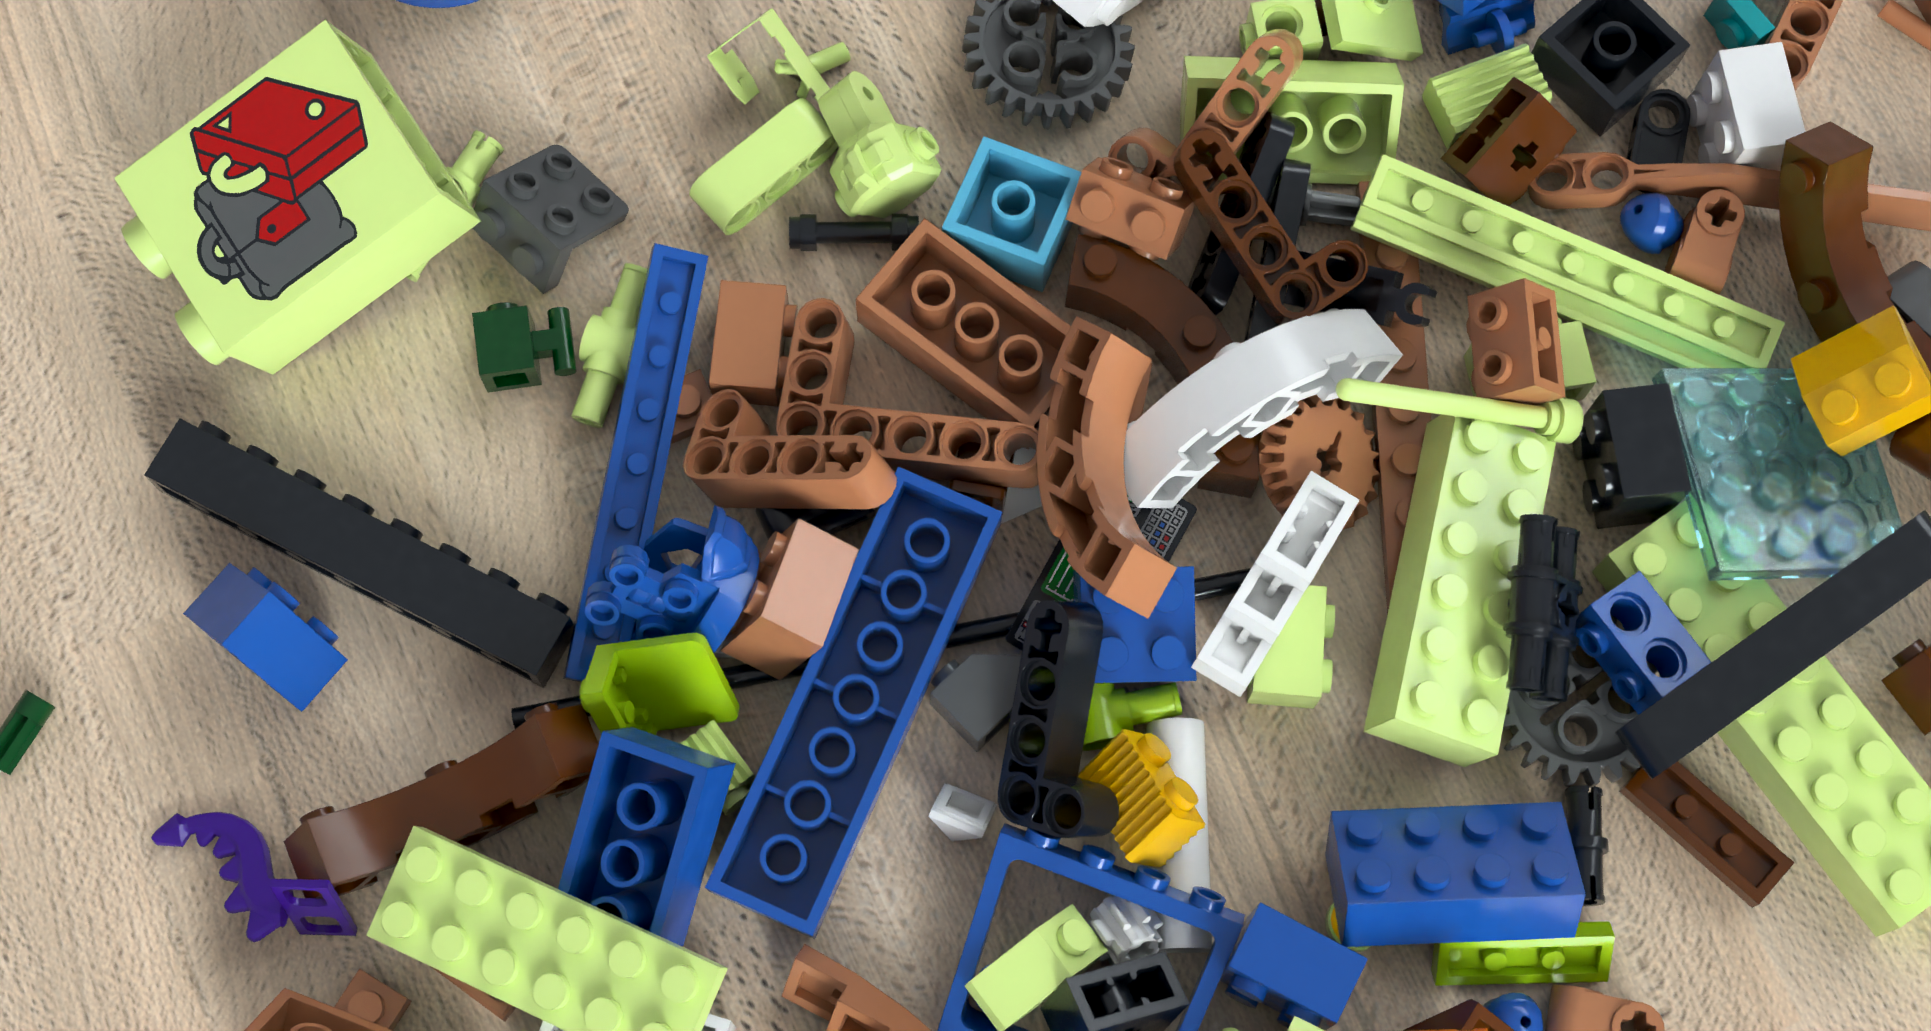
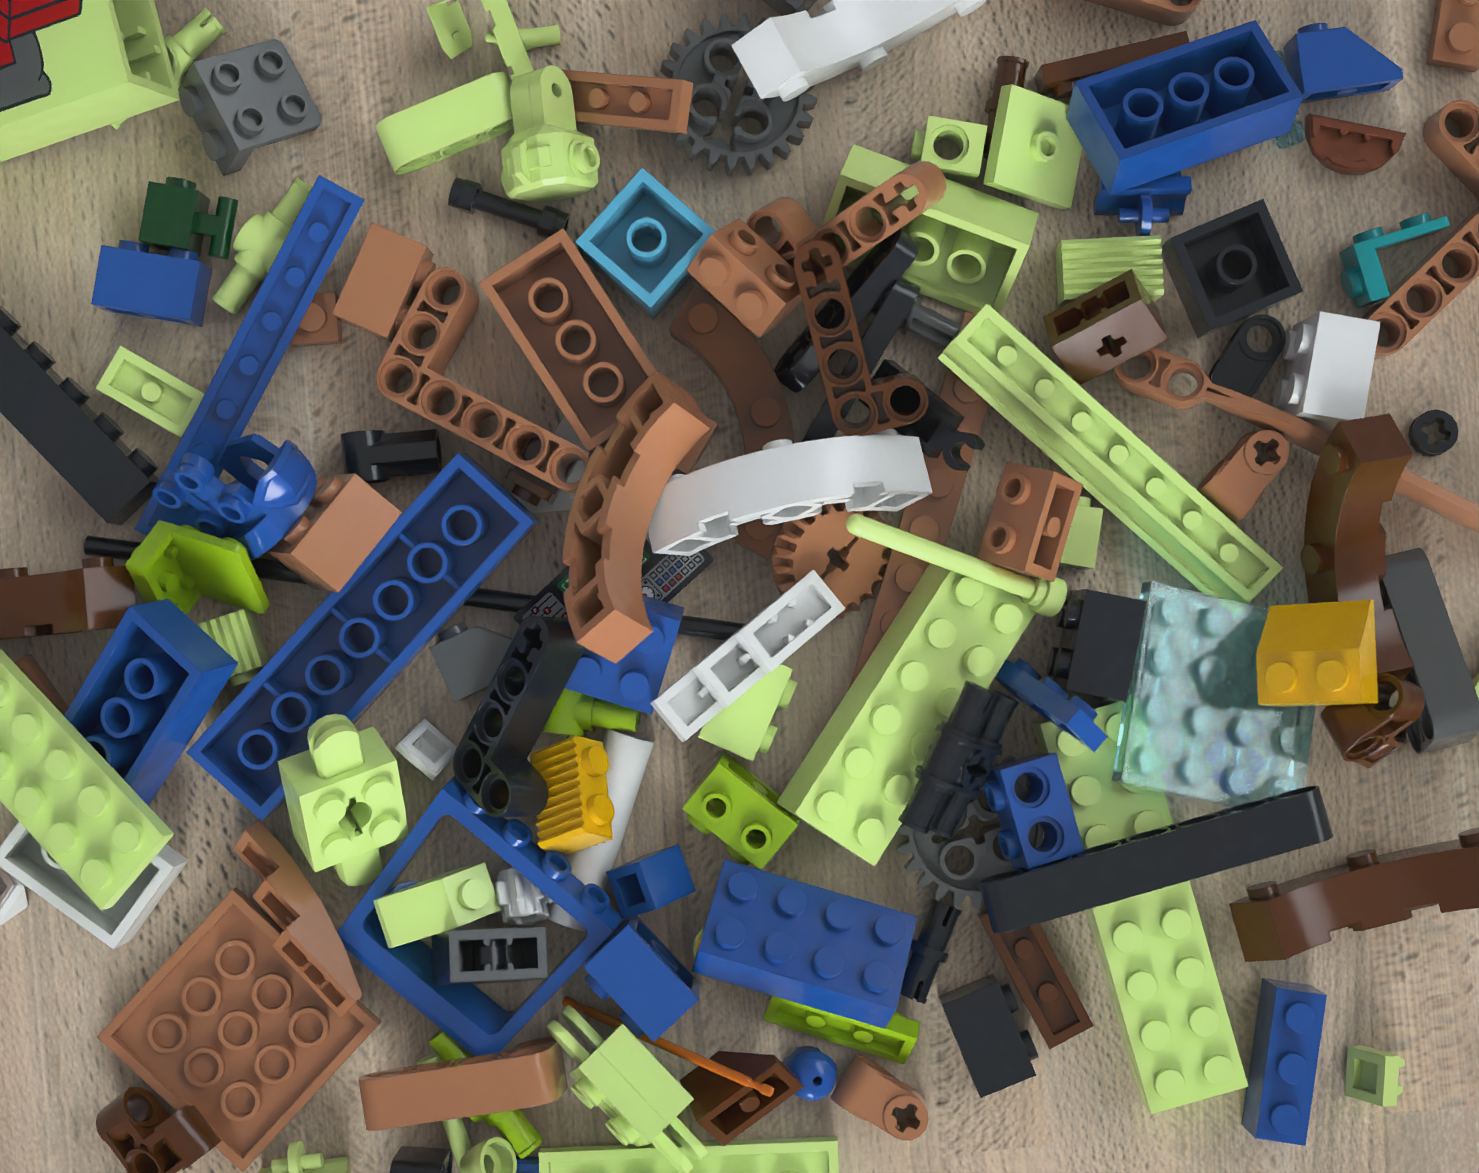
camera: 20 degrees right, 15 degrees up
nougat beam [683,389,897,509] -> none
blue piece [1620,193,1684,254] -> none
none -> blue brick [91,240,212,327]
none -> yellowish green plate [96,346,205,438]
none -> yellowish green brick [278,714,409,886]
none -> nougat plate [561,69,693,134]
none -> blue brick [606,844,696,919]
none -> lime brick [682,751,800,870]
none -> black brick [938,974,1039,1098]
none -> blue plate [995,658,1108,752]
none -> black bush [1408,410,1459,457]

